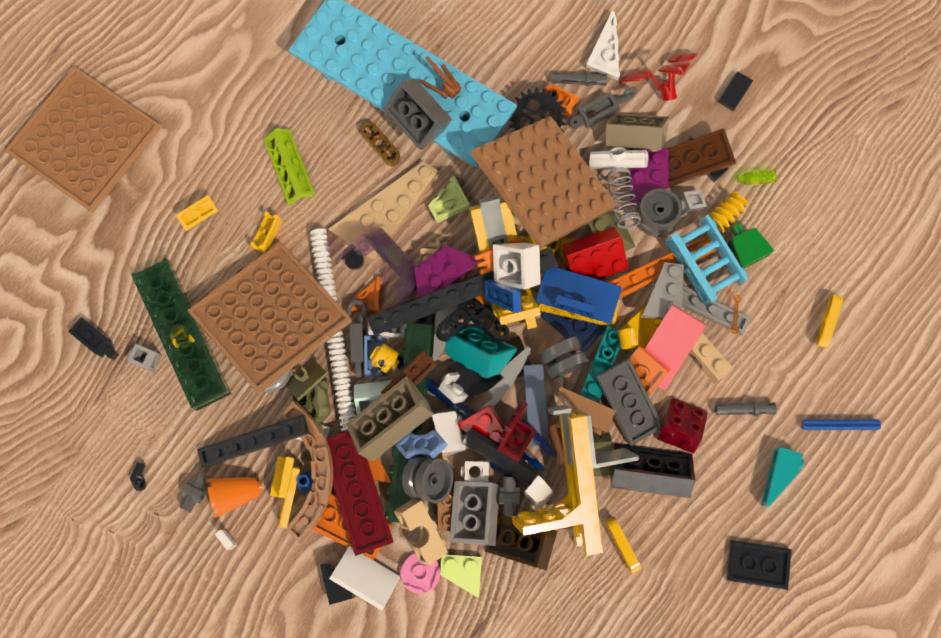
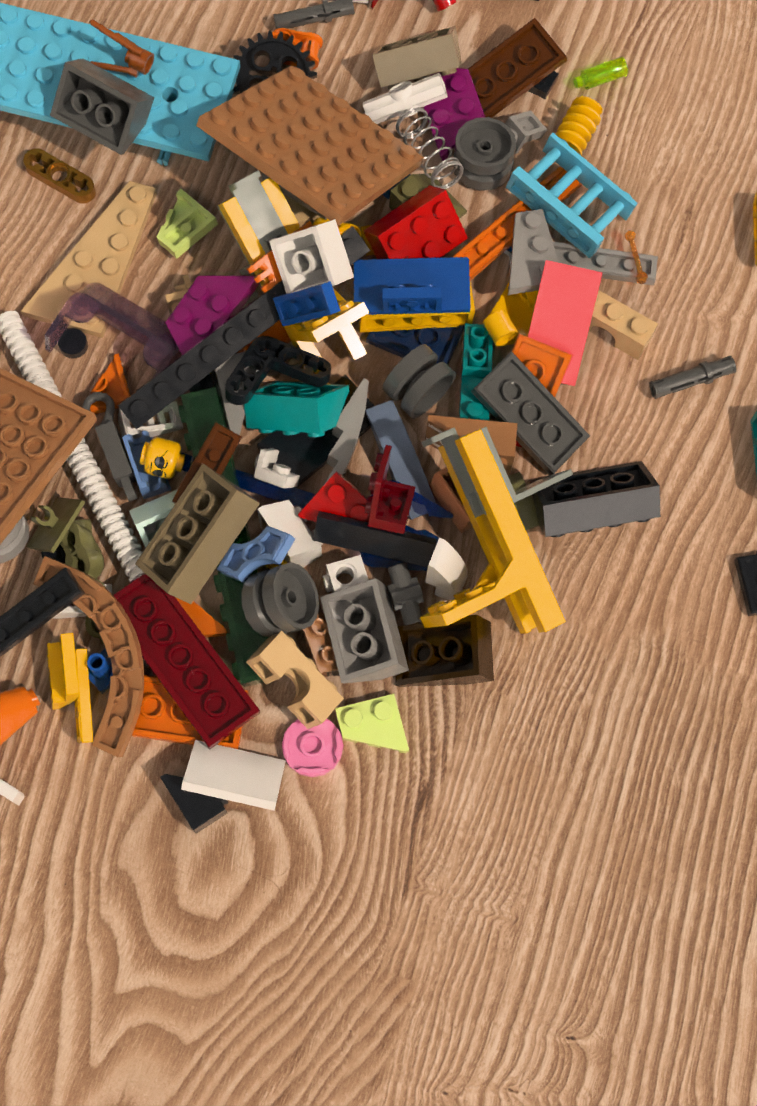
camera: 25 degrees left, 5 degrees down
dark grey piece [570,87,637,129] -> none
yellow beam [605,516,641,574] -> none
dark red bracket [657,398,708,453] -> none
green torso [728,223,774,269] -> none

